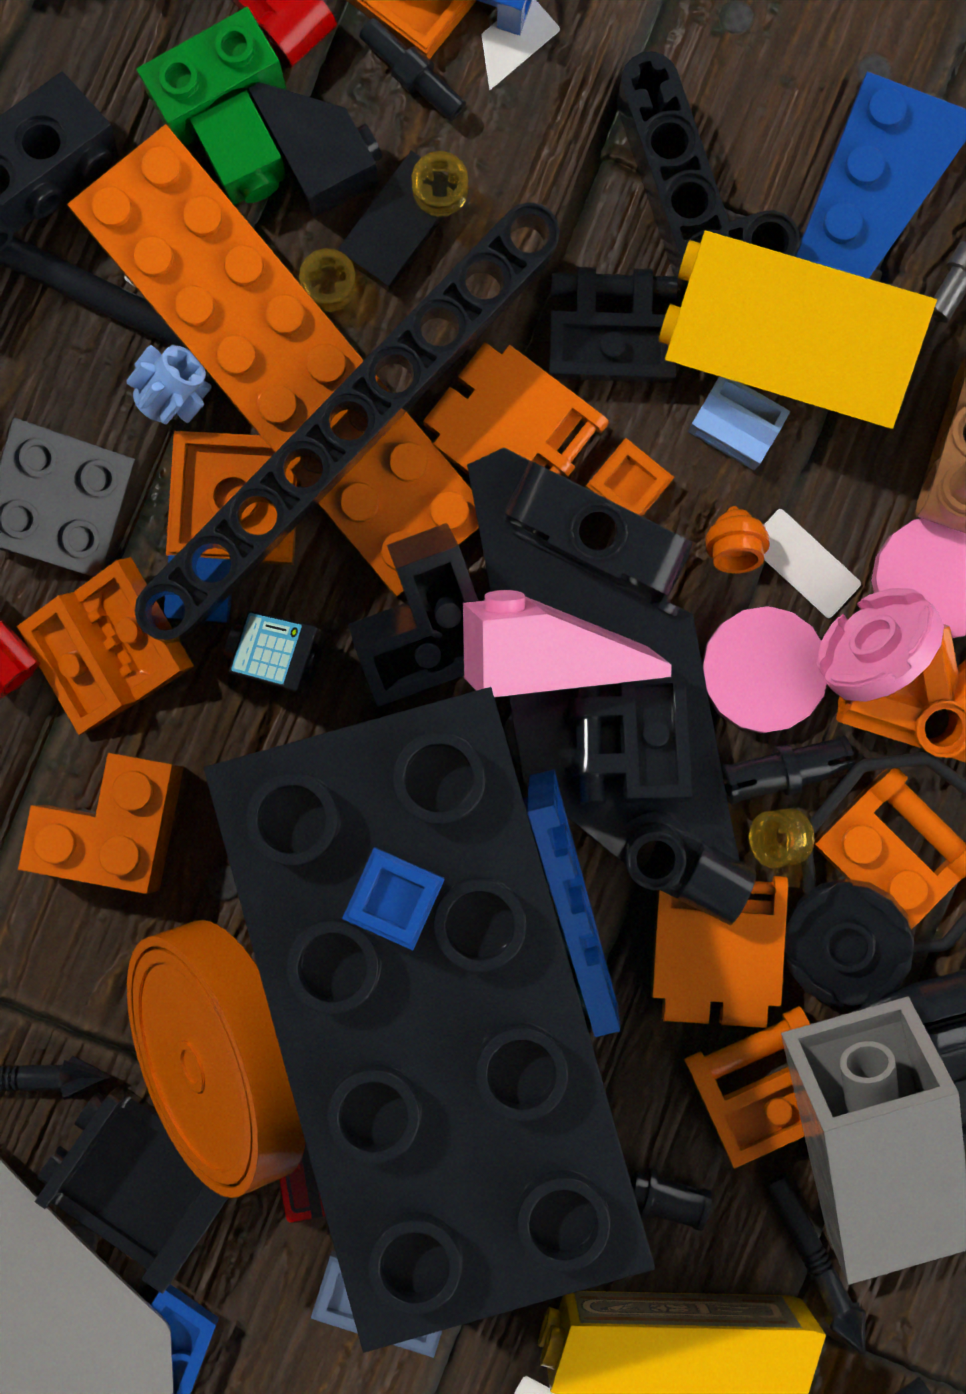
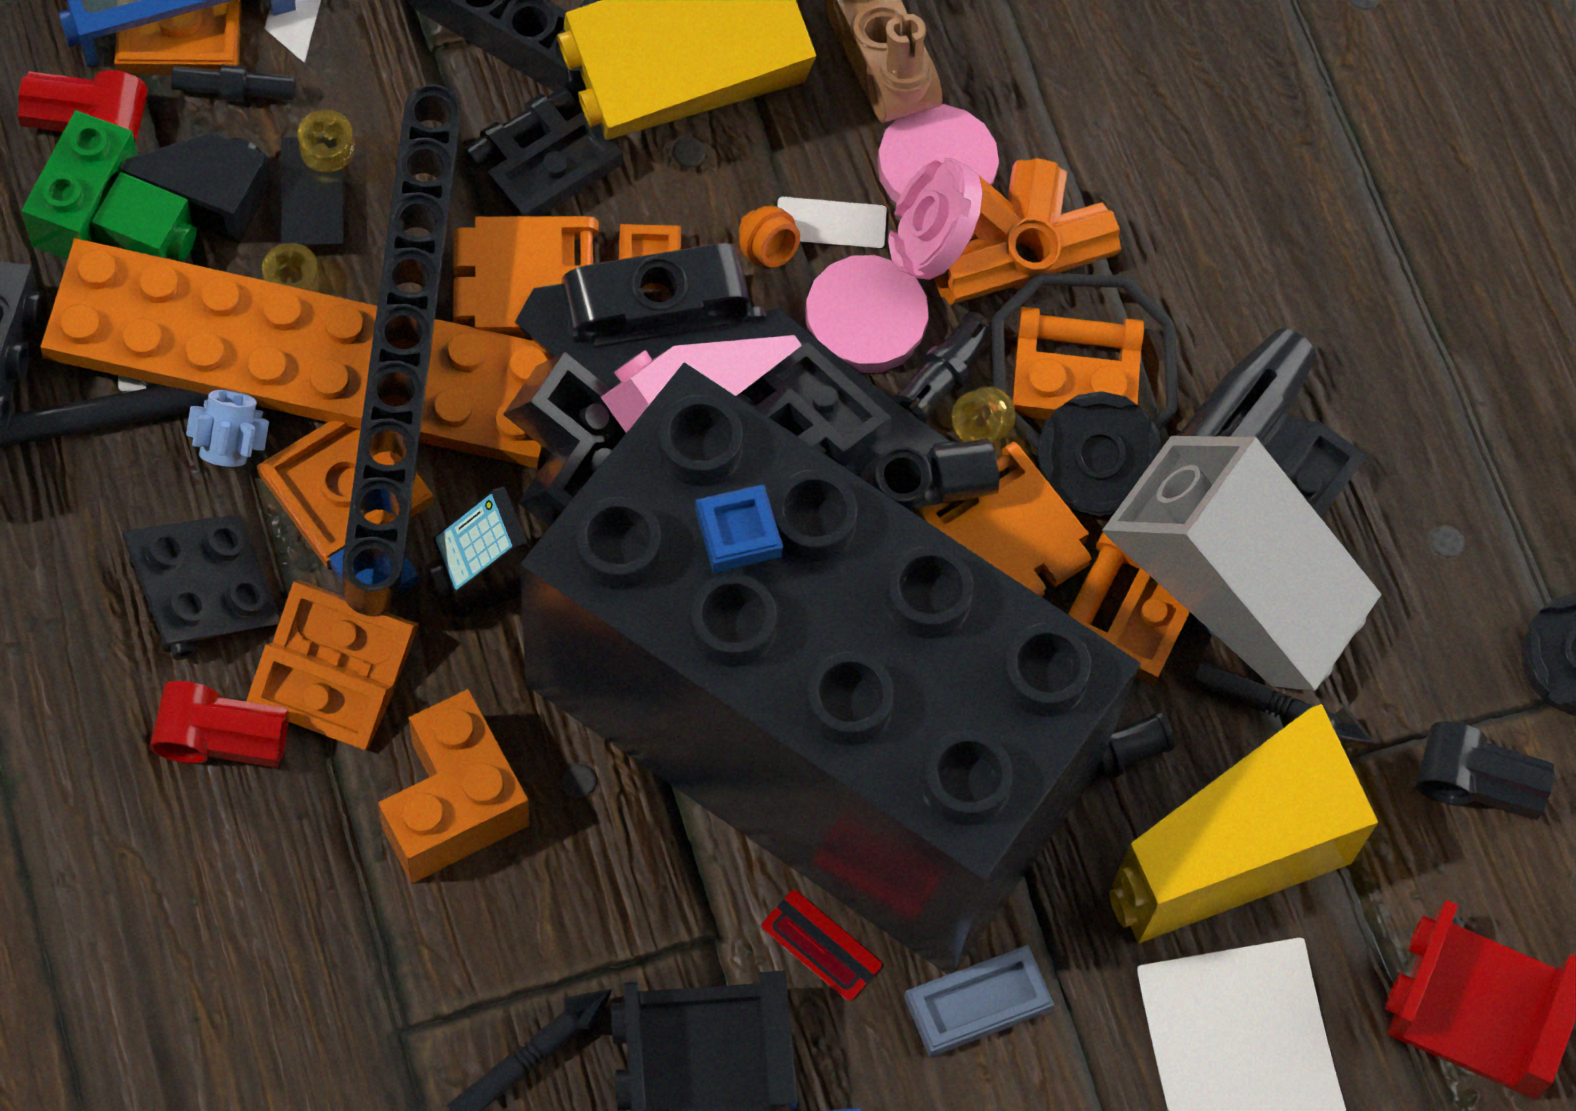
camera: 40 degrees left, 20 degrees down
orange brick [127,920,306,1198] -> none
light blue piece [687,376,790,471] -> none

